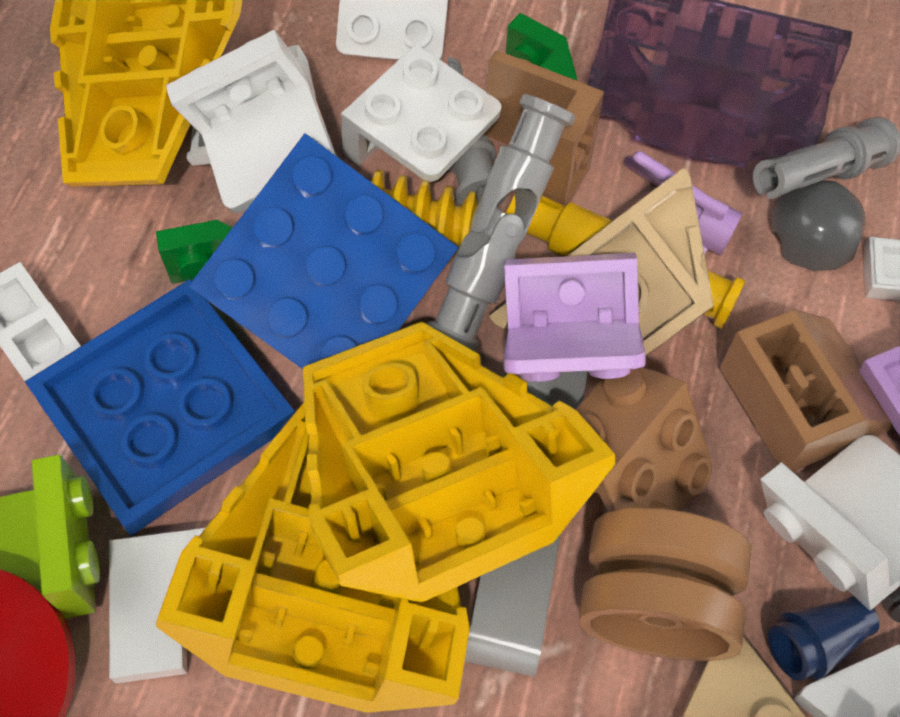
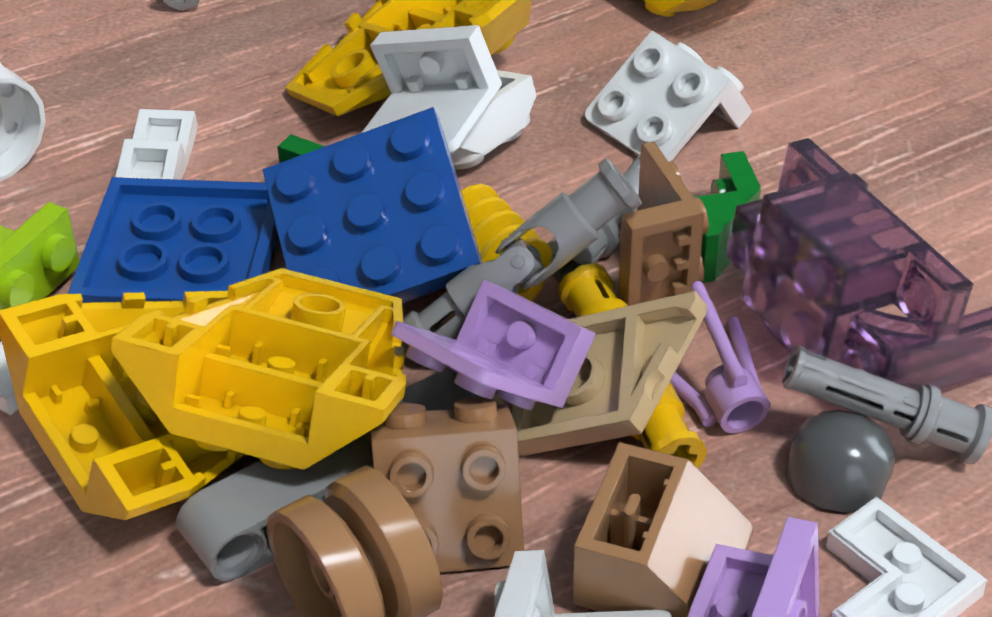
camera: 45 degrees right, 20 degrees down
white bracket [341,44,501,182] -> none

